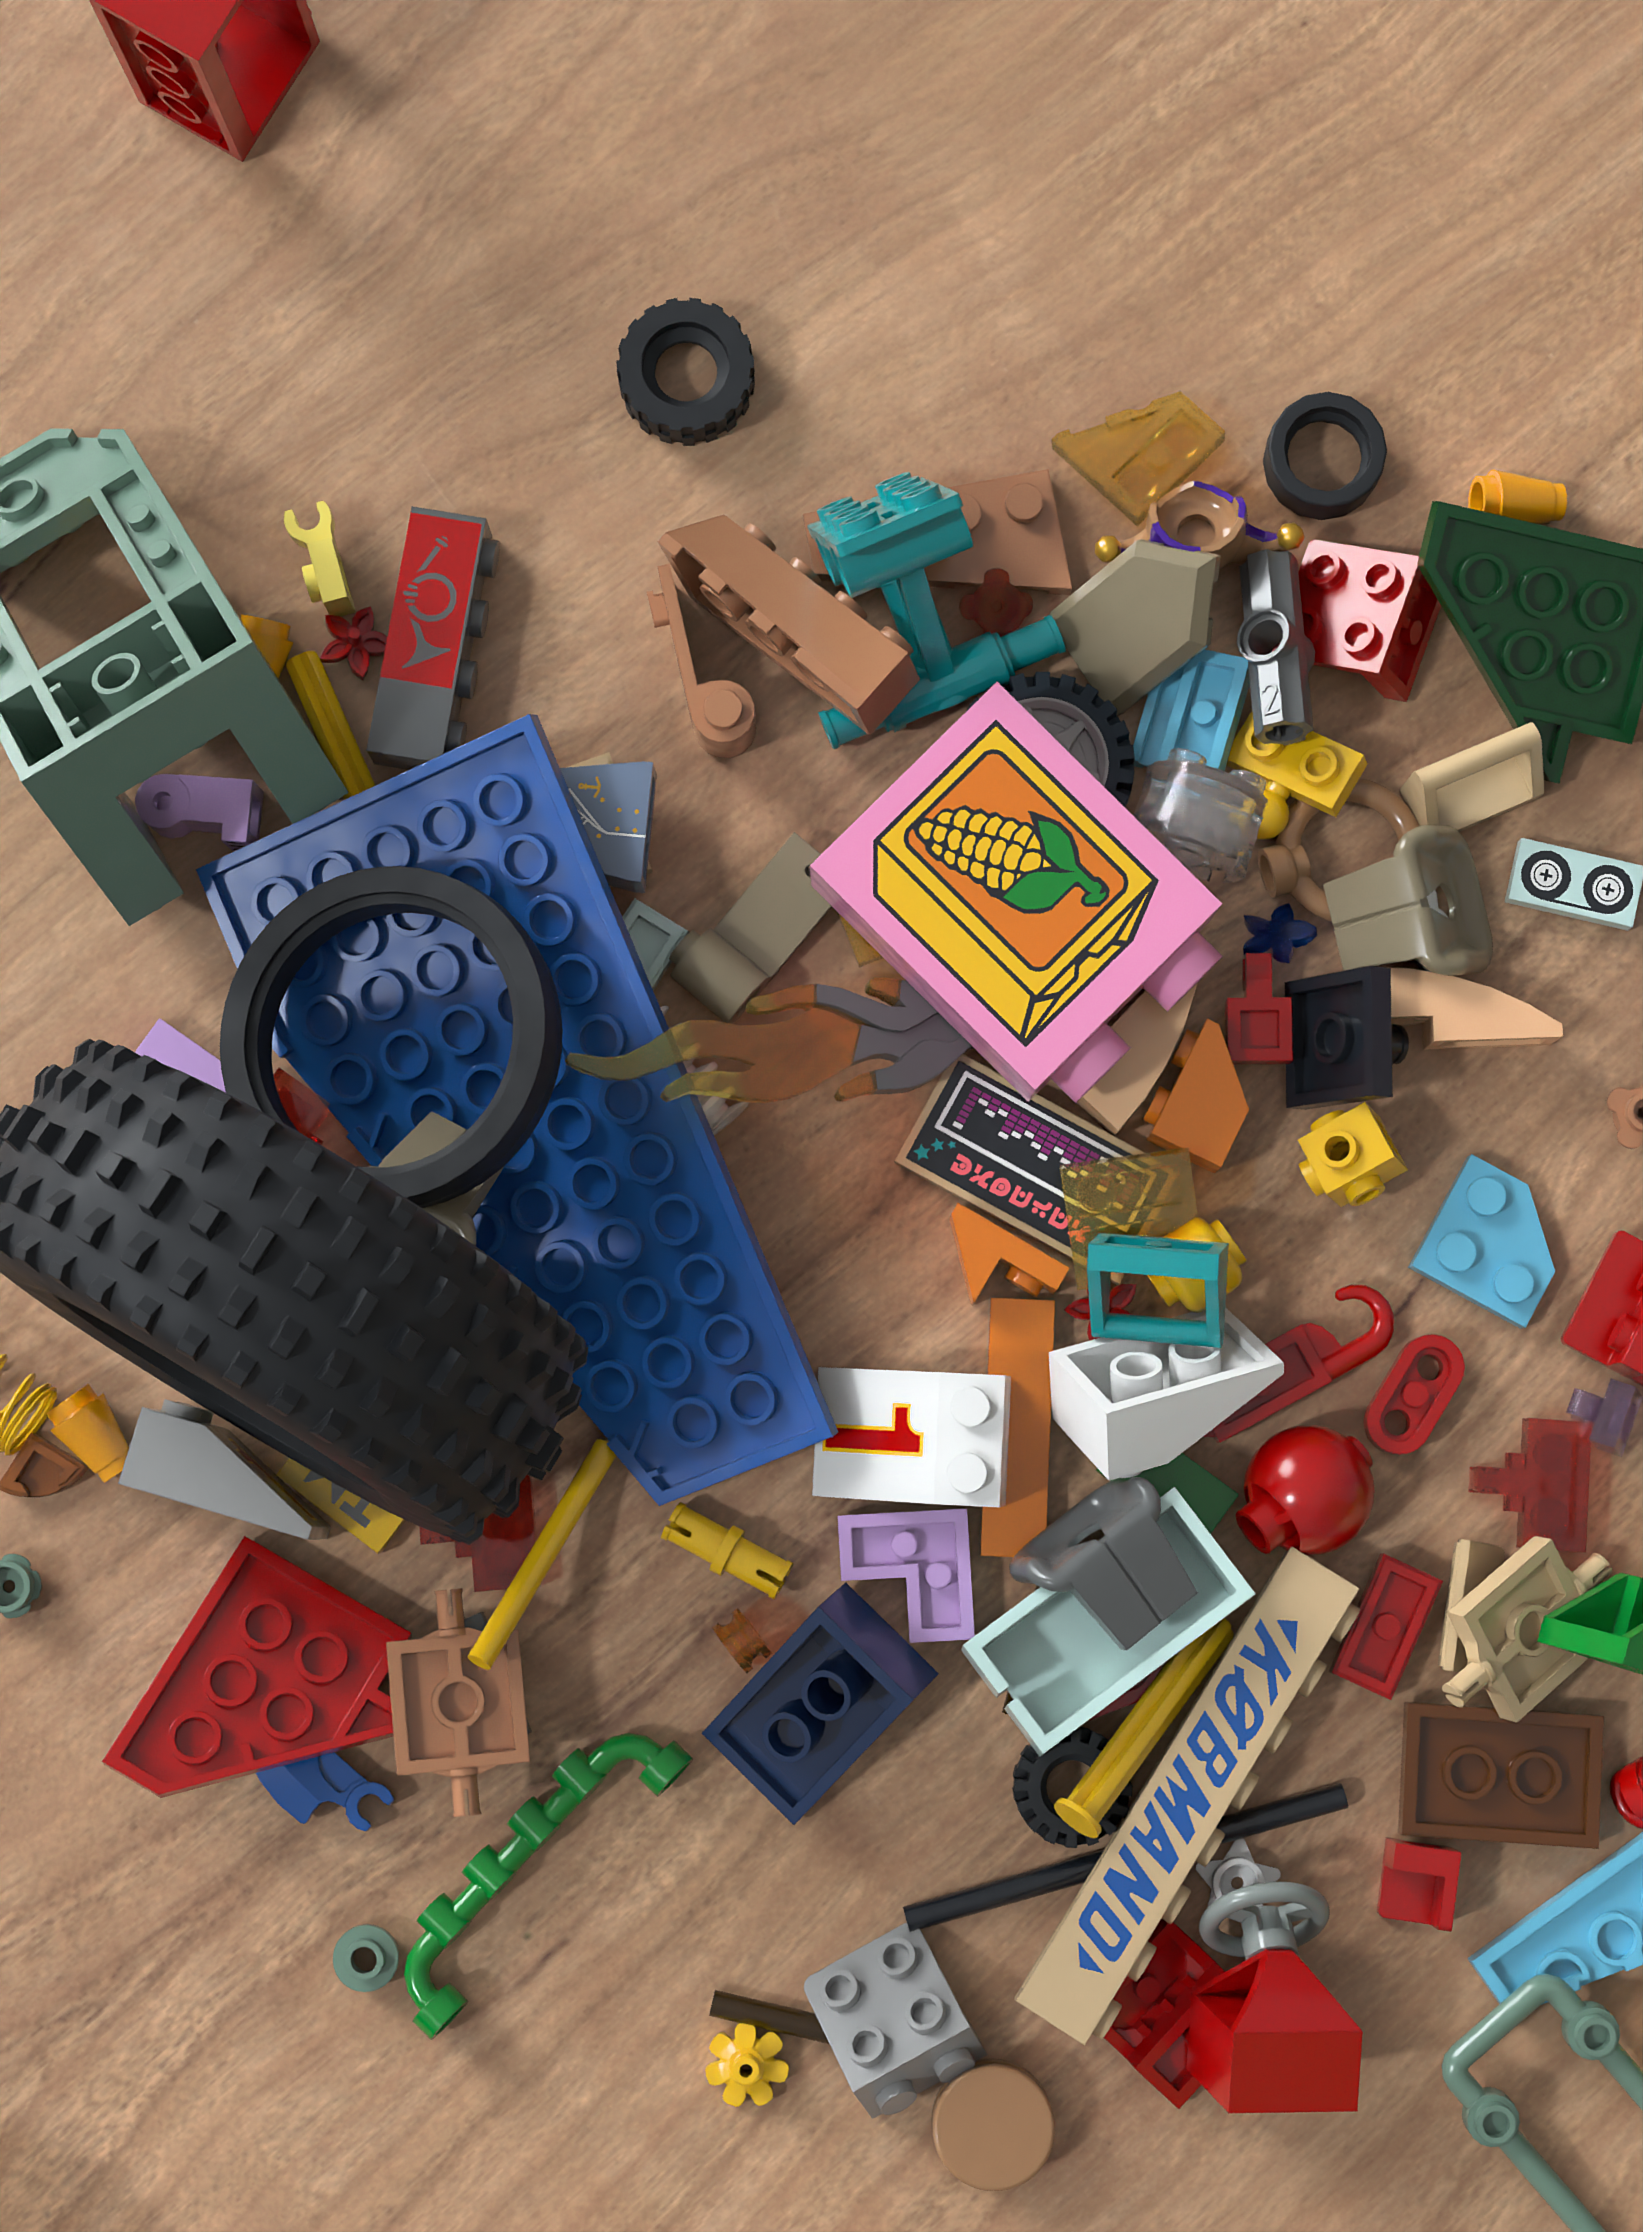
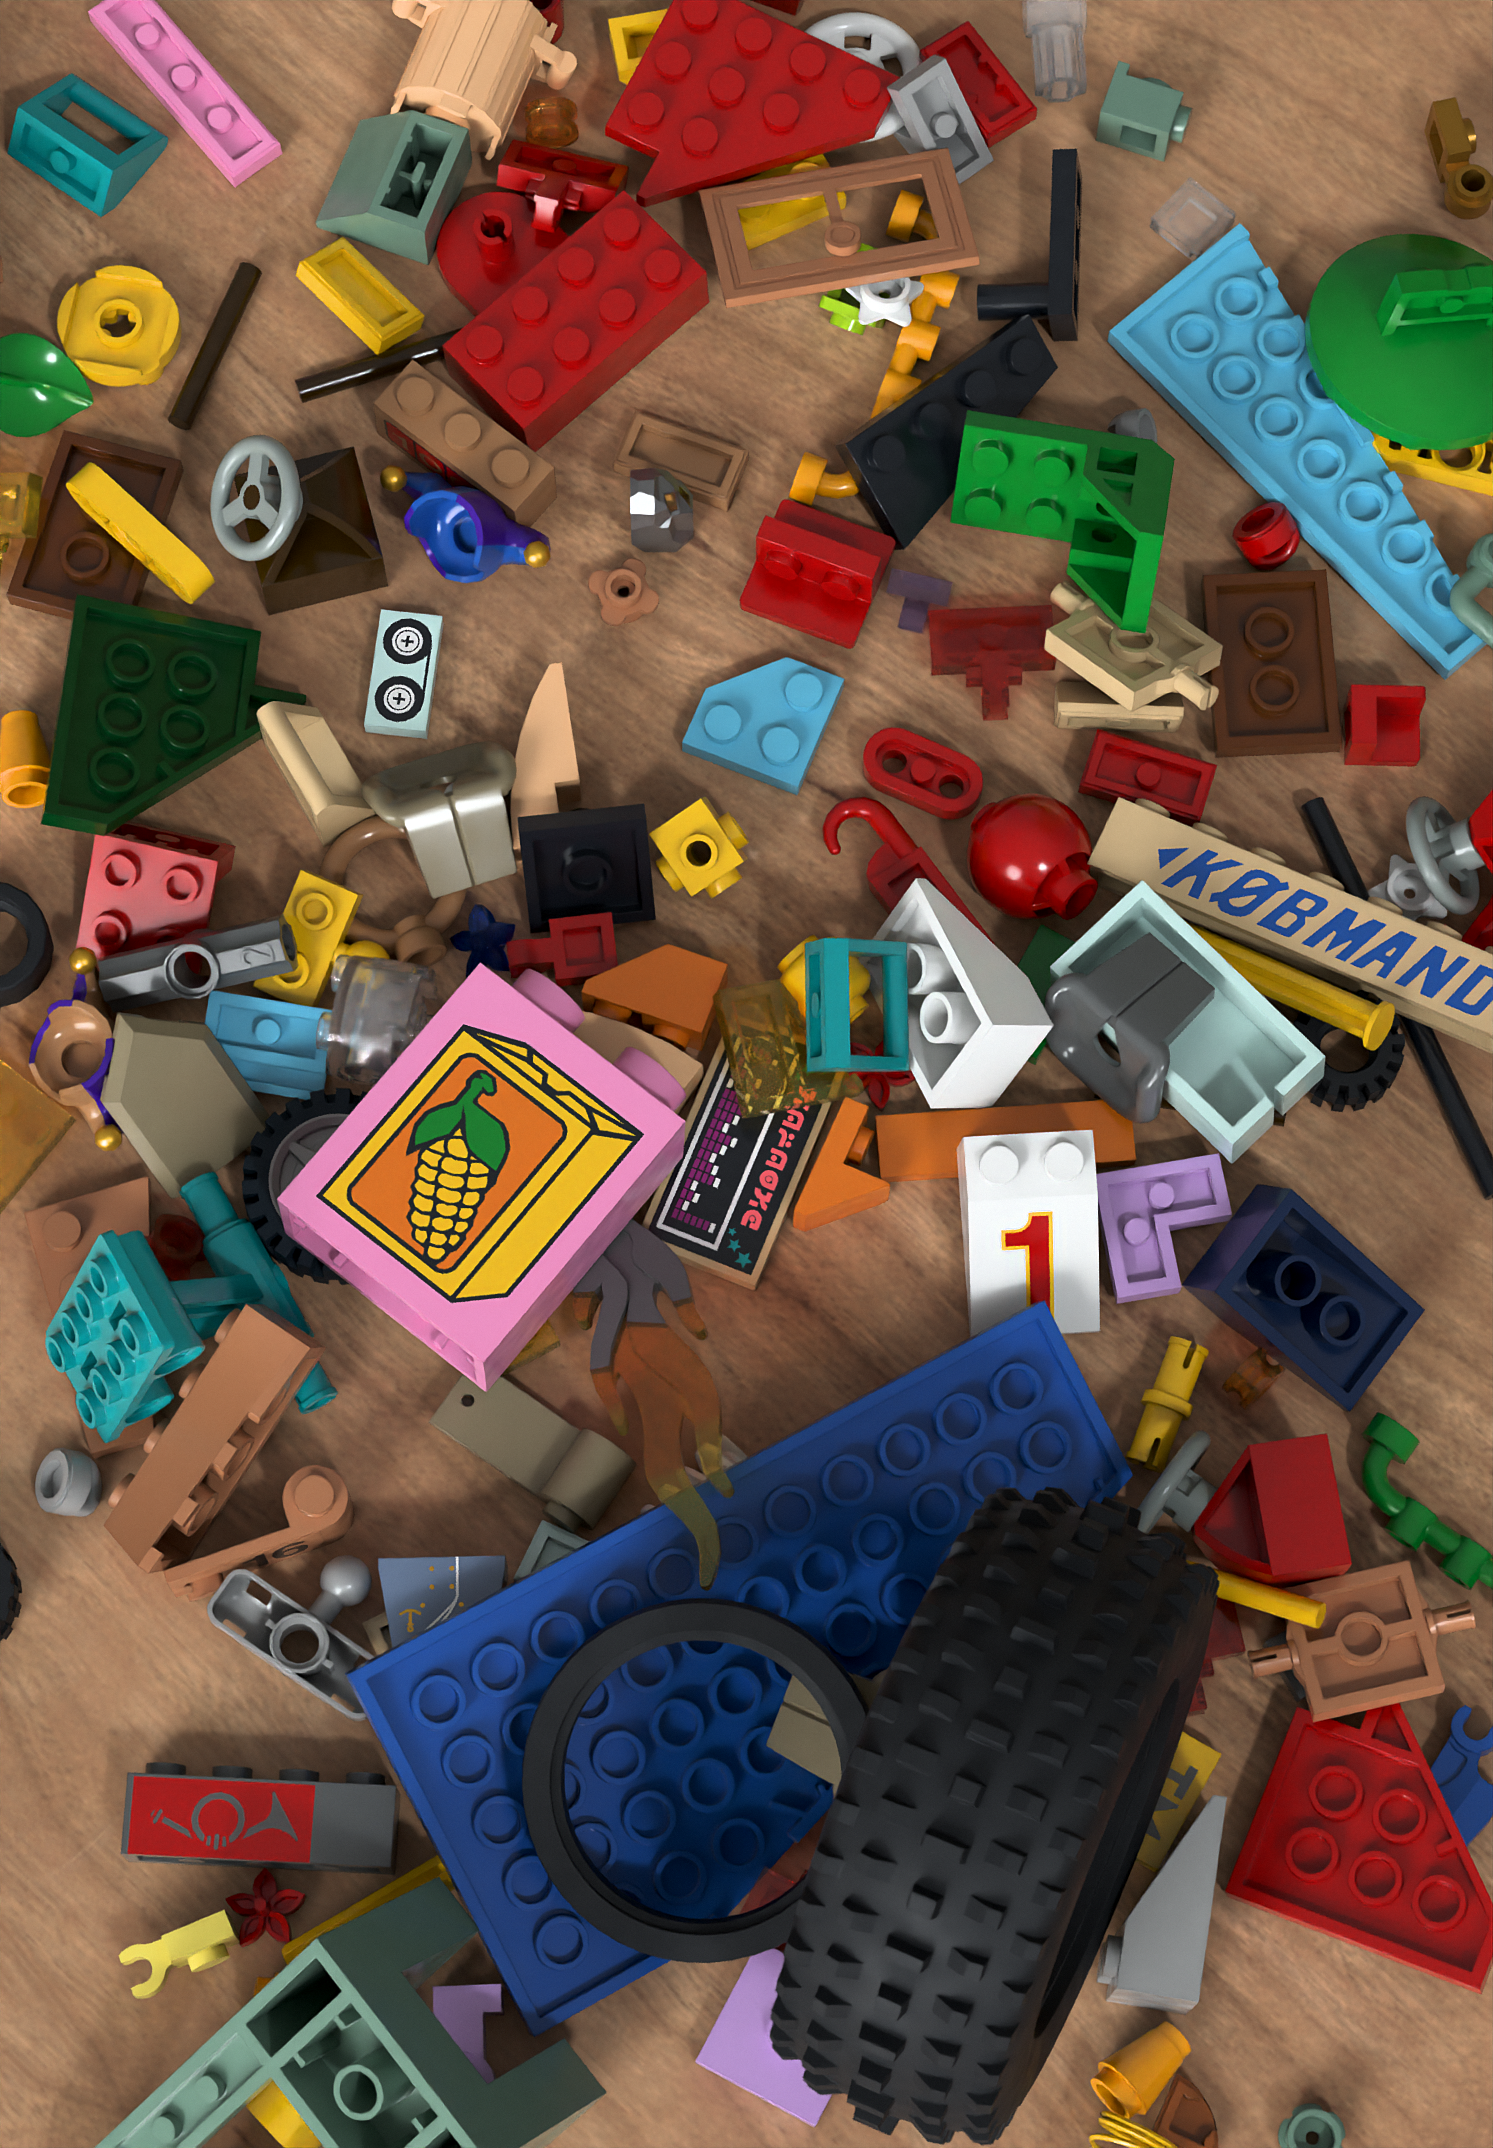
camera: 100 degrees left, 10 degrees down
none -> light grey tile [35,1448,102,1517]
none -> light grey piece [207,1555,374,1721]
none -> red piece [1138,1430,1352,1589]

